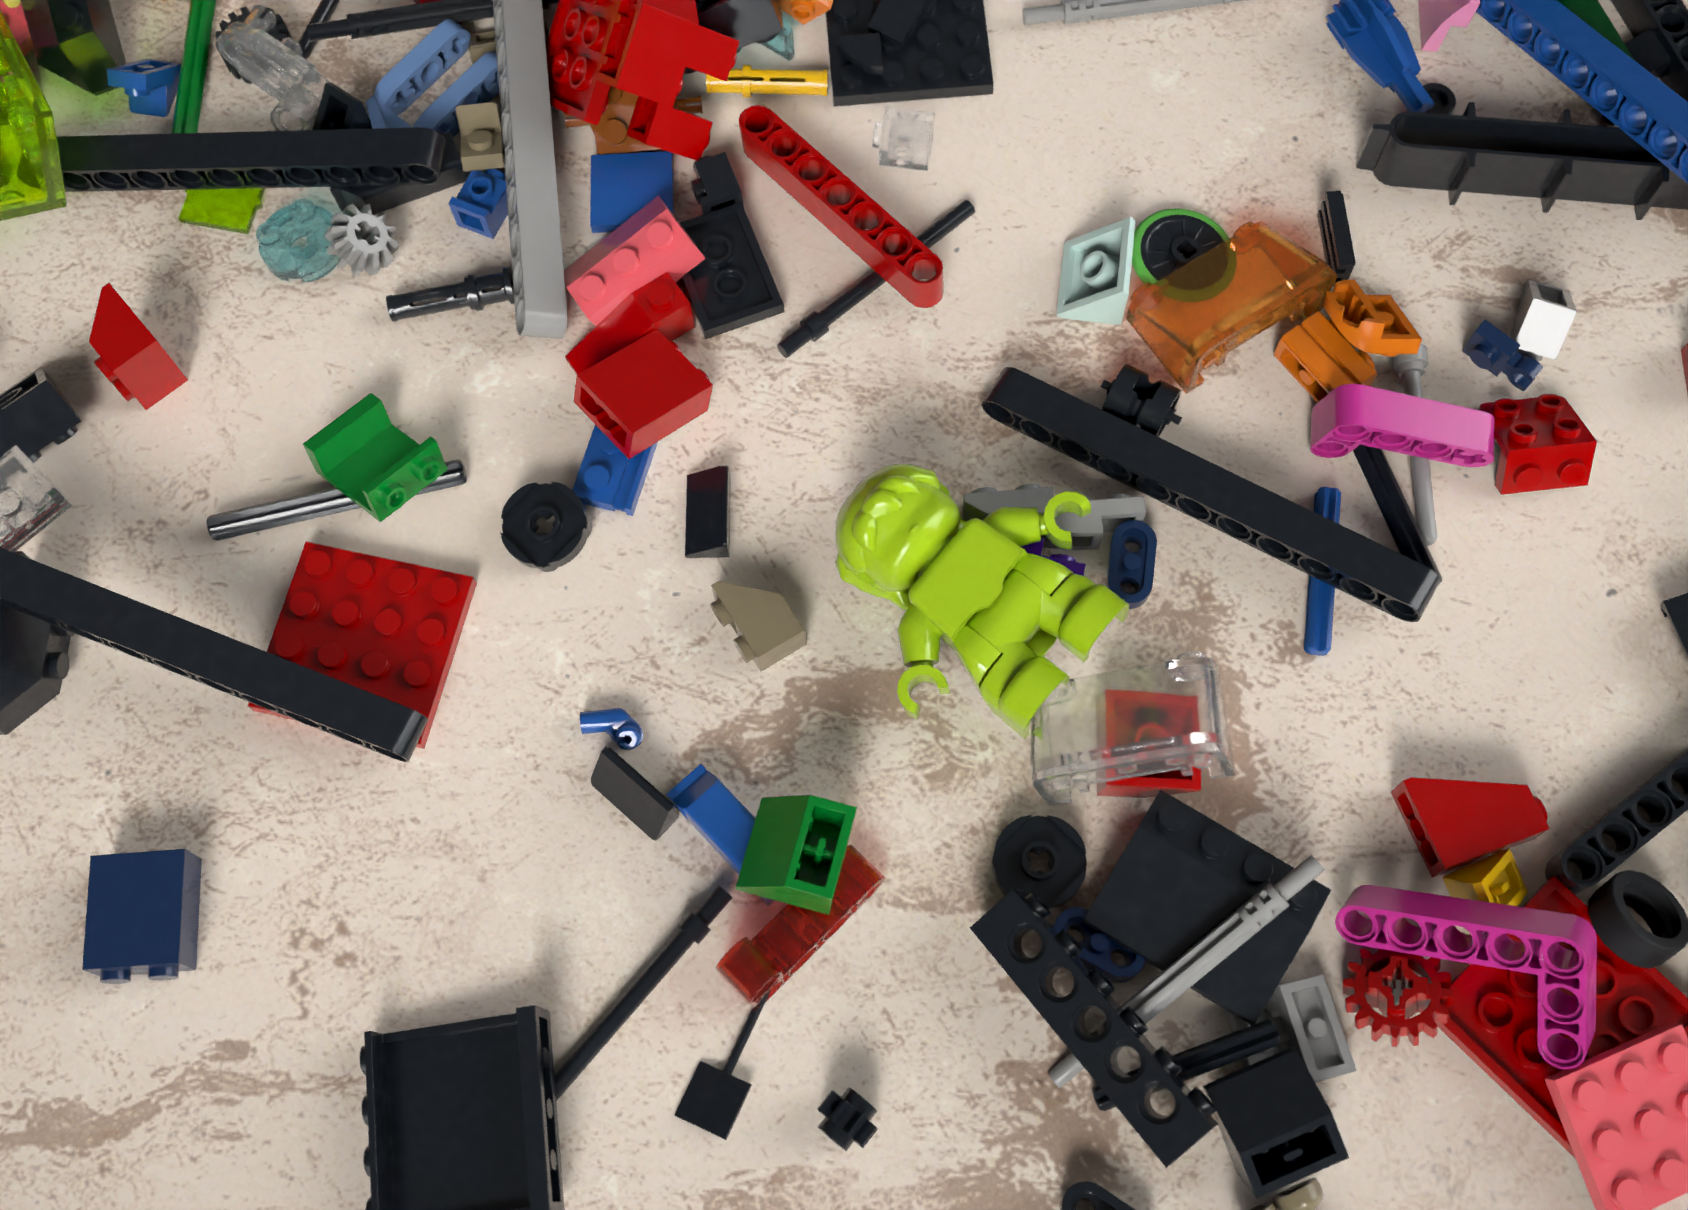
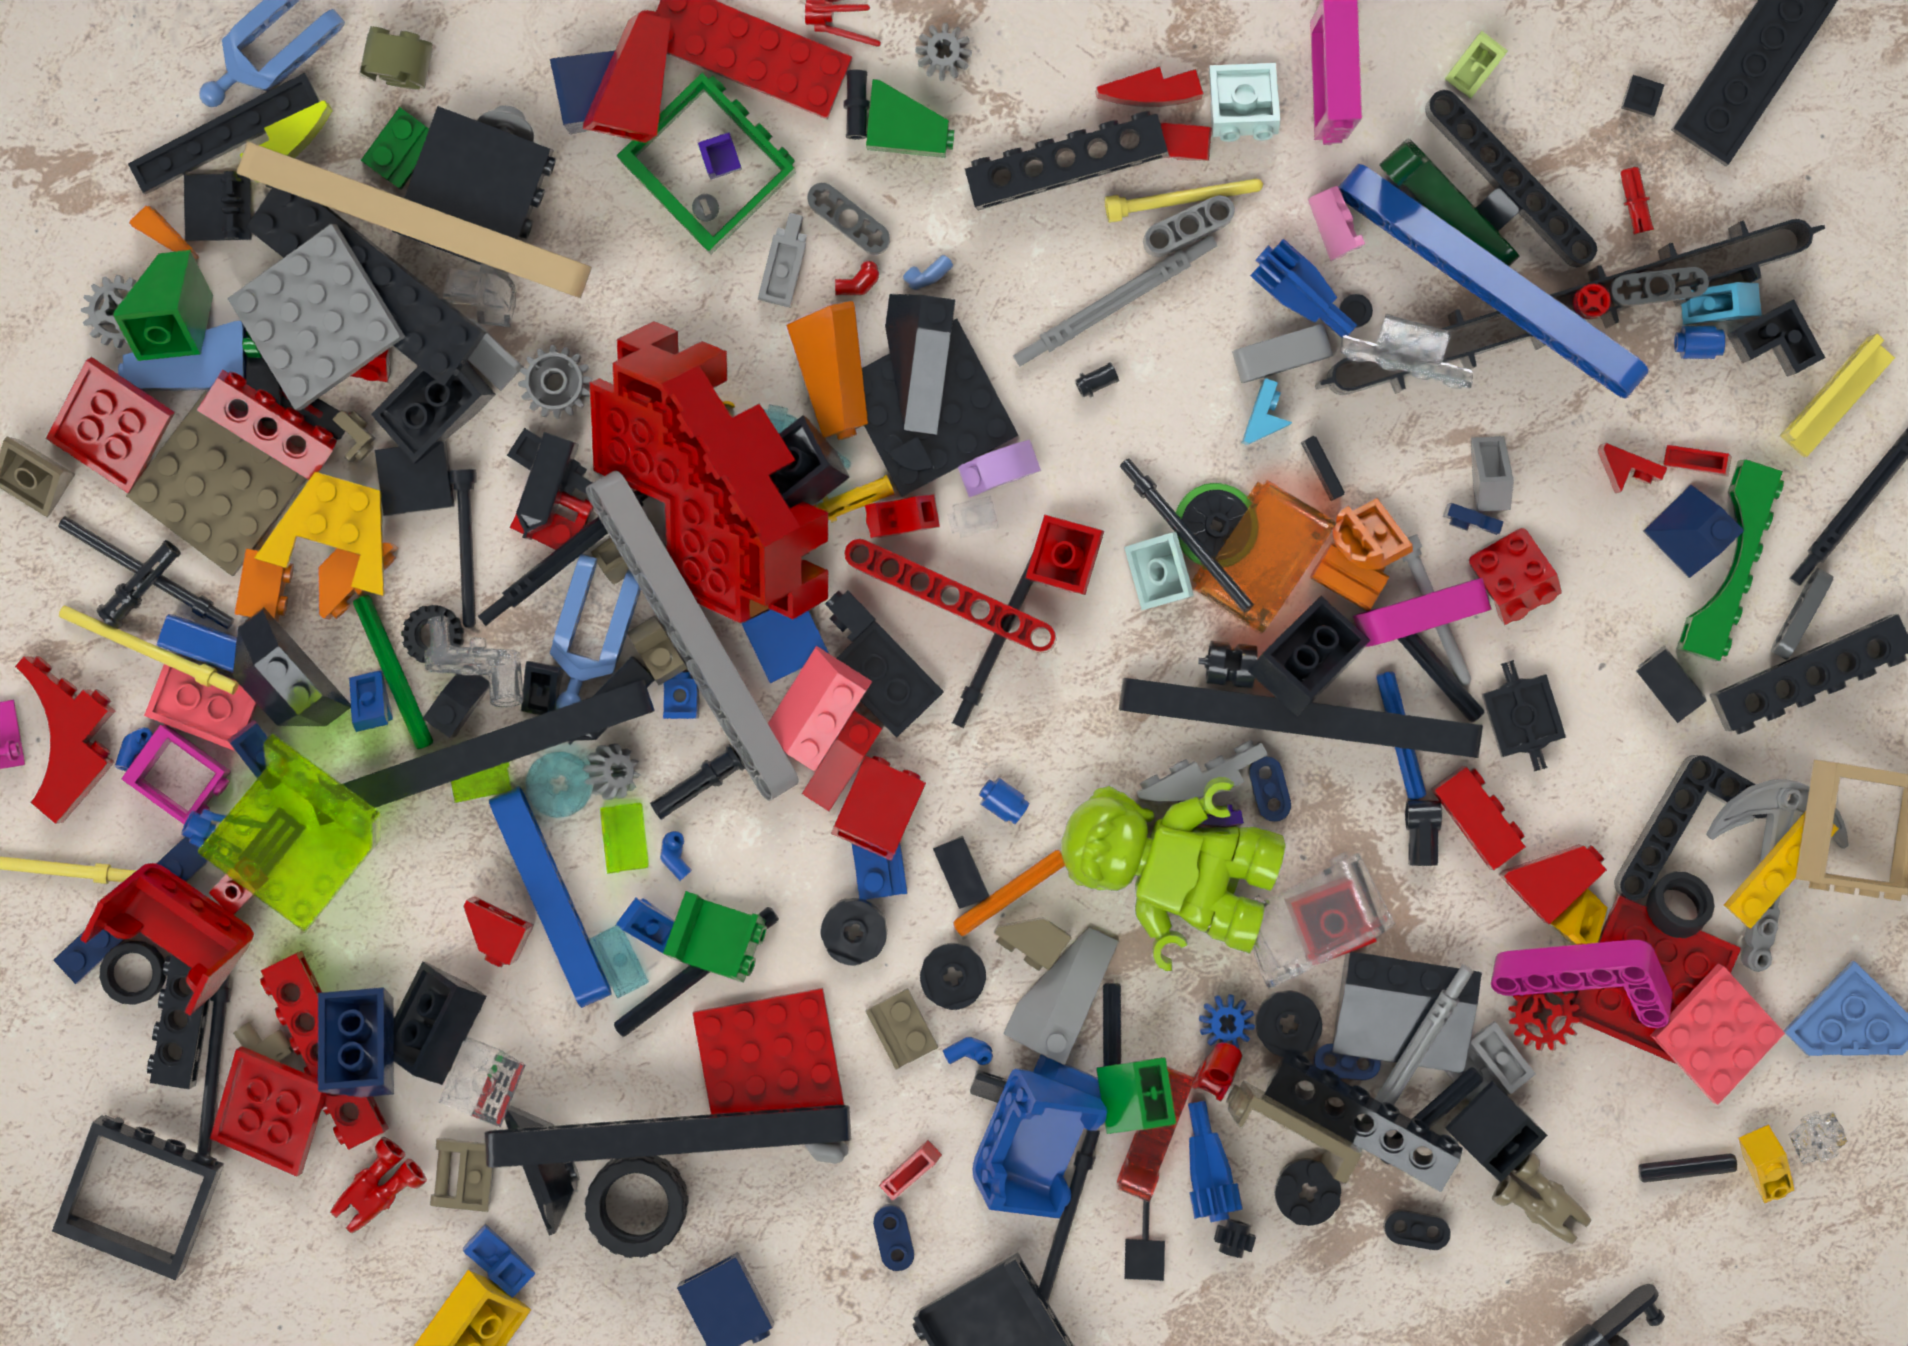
camera: 25 degrees left, 20 degrees up
none -> black slope [423,664,492,738]
none -> blue beam [489,786,612,1008]
none -> black tyre [585,1156,689,1258]
none -> clear light blue slope [589,925,649,998]
none -> clear neon green panel [600,803,649,874]
none -> blue slope [616,897,675,954]
none -> blue arm [660,831,692,881]
none -> light grey arm [805,1142,848,1164]
none -> red brick [865,494,940,538]
none -> dark tan plate [865,988,938,1070]
none -> dark blue plate [873,1204,914,1271]
none -> red piece [879,1140,942,1201]
none -> black plate [920,943,986,1010]
none -> orange axle [953,850,1065,936]
none -> lavender brick [958,439,1041,497]
none -> blue windscreen [972,1069,1107,1219]
none -> blue brick [979,778,1030,825]
none -> light grey wedge [1003,927,1119,1065]
none -> red slope [1025,514,1105,595]
none -> black pin [1075,362,1119,398]
none -> black axle [1103,983,1121,1066]
none -> black bar [1120,458,1254,613]
none -> blue piece [1188,1101,1243,1223]
none -> red piece [1190,1043,1242,1102]
none -> blue gear [1198,994,1255,1049]
none -> dark tan panel [1226,1080,1362,1185]
none -> light grey beam [1232,324,1333,383]
none -> medium azure slope [1241,378,1292,445]
none -> black brick [1248,596,1370,717]
none -> black plate [1274,1158,1341,1226]
none -> clear bracket [1341,314,1473,389]
none -> black piece [1405,801,1442,866]
none -> red brick [1431,766,1526,871]
none -> black plate [1481,660,1566,772]

